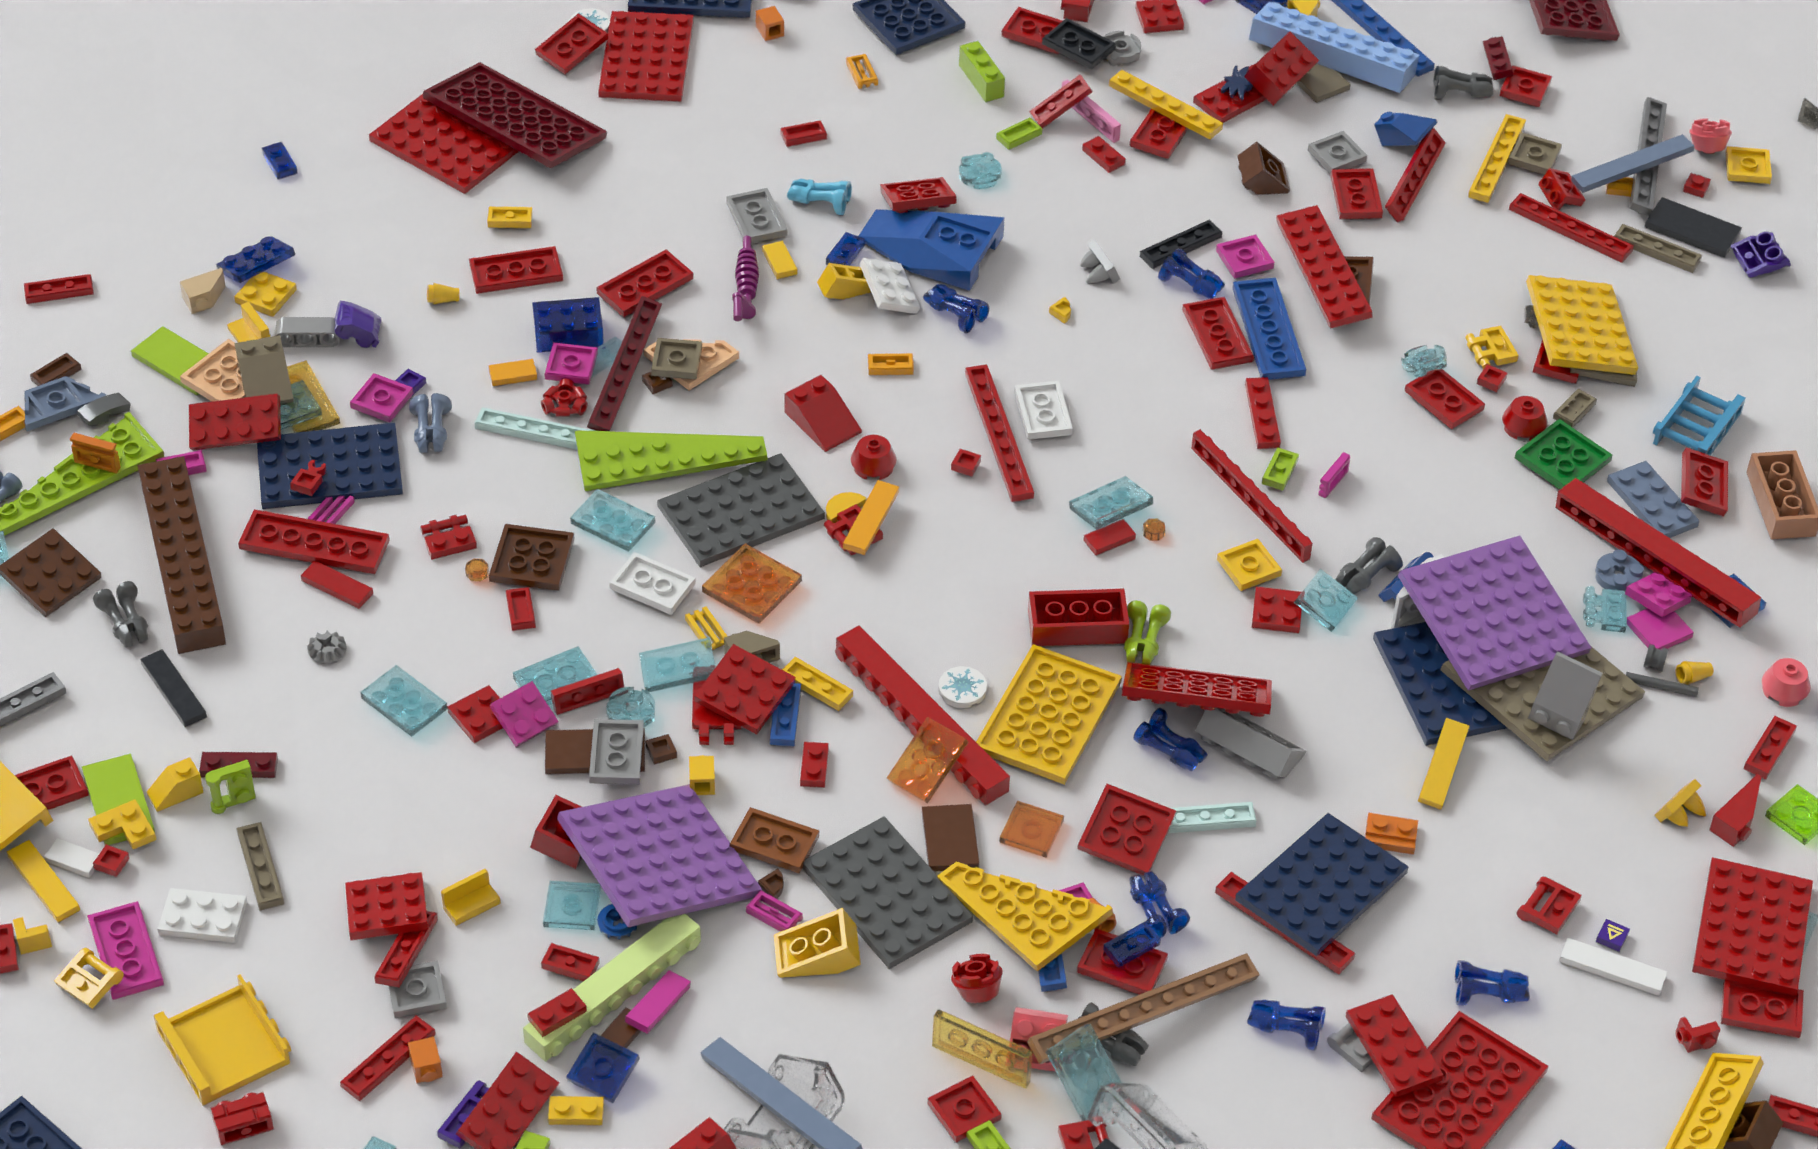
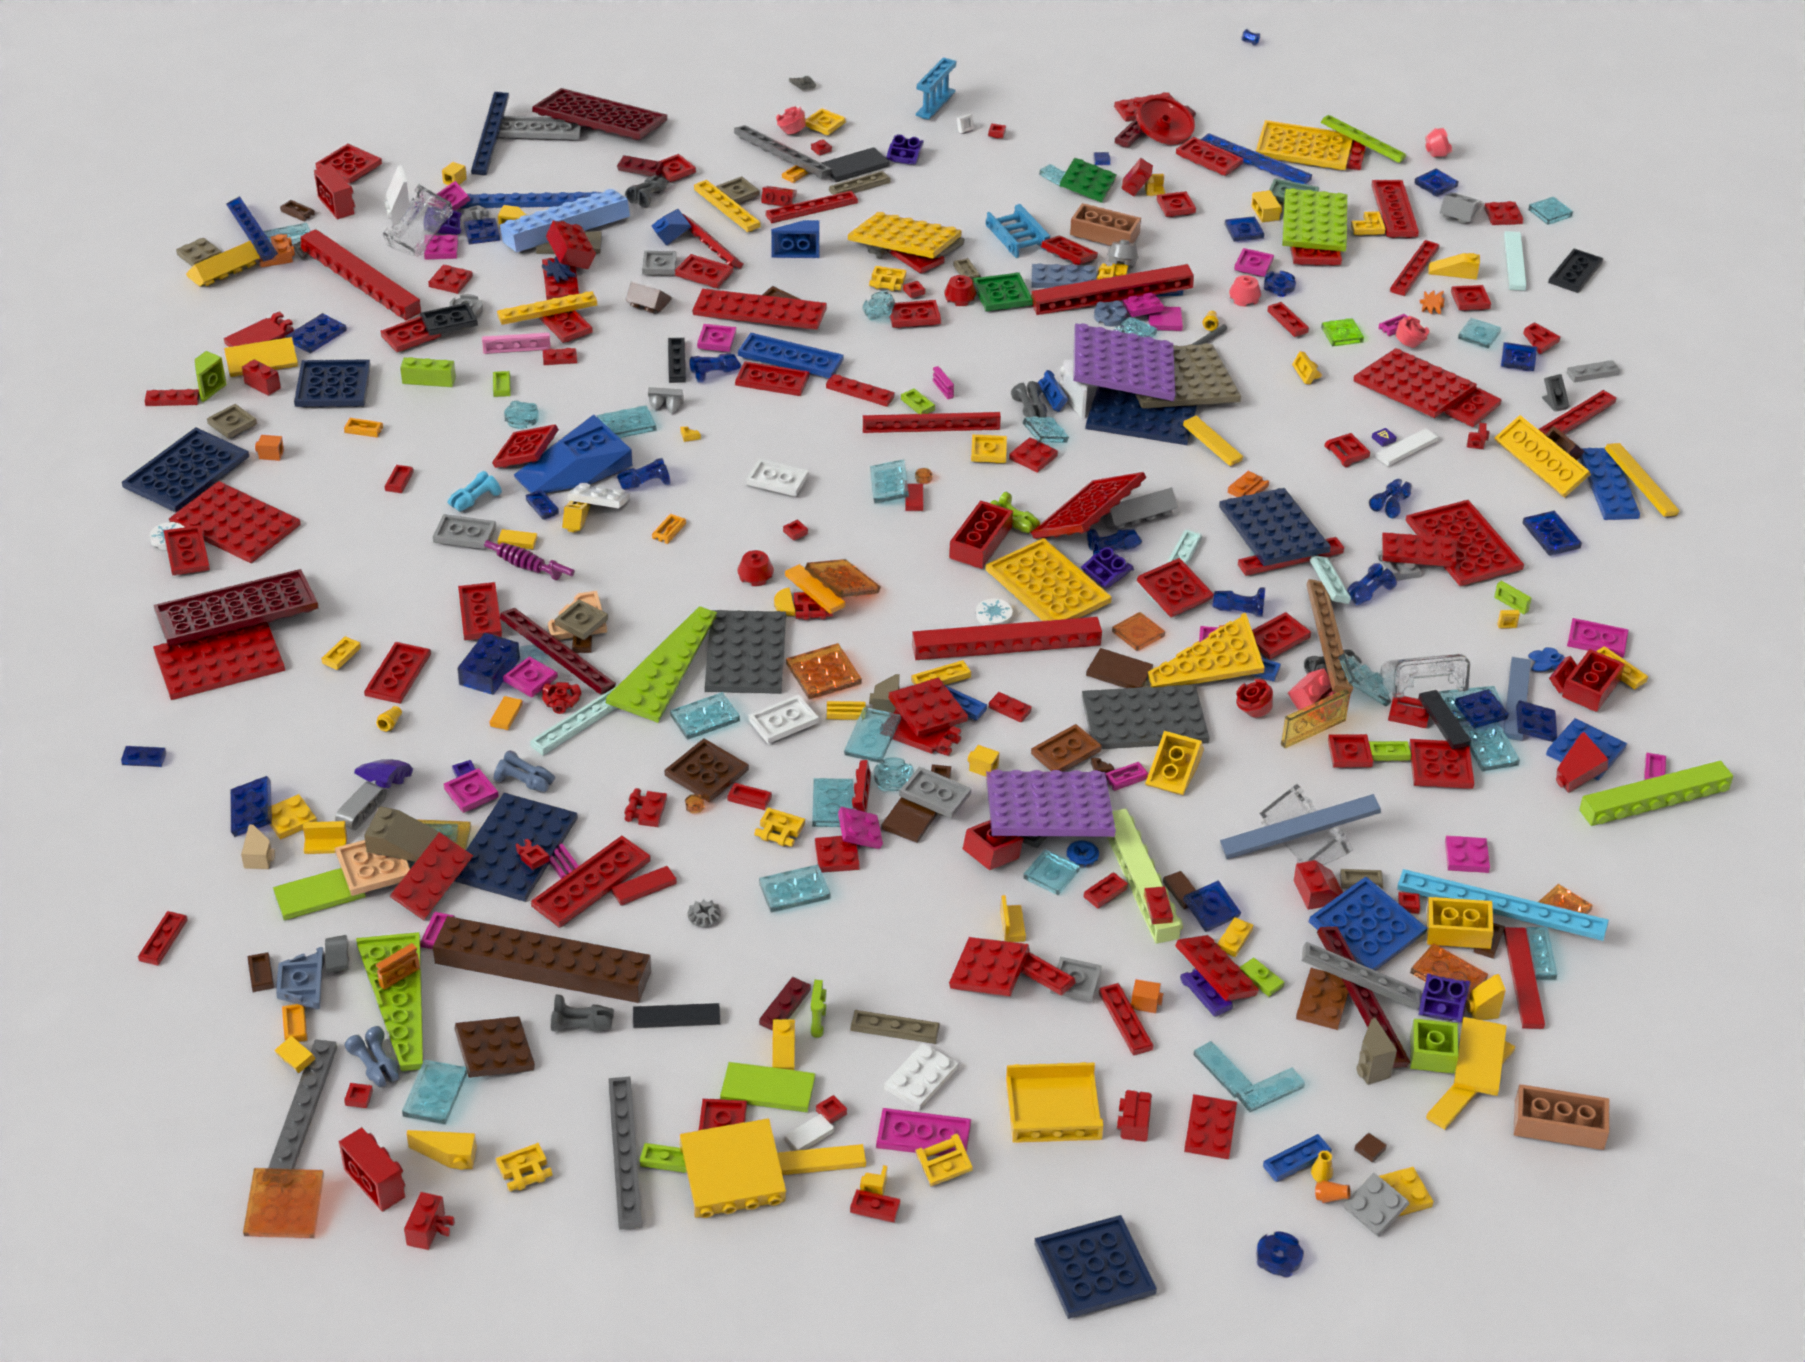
camera: 60 degrees left, 5 degrees down
yellow plate [88,799,157,850] -> none
dark pink tile [625,970,691,1034] -> none
red slope [784,375,862,452] -> none
clear orange plate [886,717,969,804] -> none
red plate [965,364,1034,502] -> none
red plate [1029,74,1093,129] -> none
clear blue plate [1103,921,1161,968] -> none
light grey slope [1528,651,1603,740] -> none
sand blue tile [1572,134,1694,193] -> none
dark grey wheel [1643,644,1668,672] -> none
red slope [1709,774,1762,847] -> none
none -> clear light blue plate [597,405,657,438]
none -> yellow plate [754,808,805,847]
none -> blue slope [771,220,820,258]
none -> clear orange plate [805,559,881,598]
none -> dark purple slope [1081,547,1135,589]
none -> yellow plate [1096,263,1128,280]
none -> light grey cone [1107,240,1139,265]
none -> light aqua tile [1310,555,1351,604]

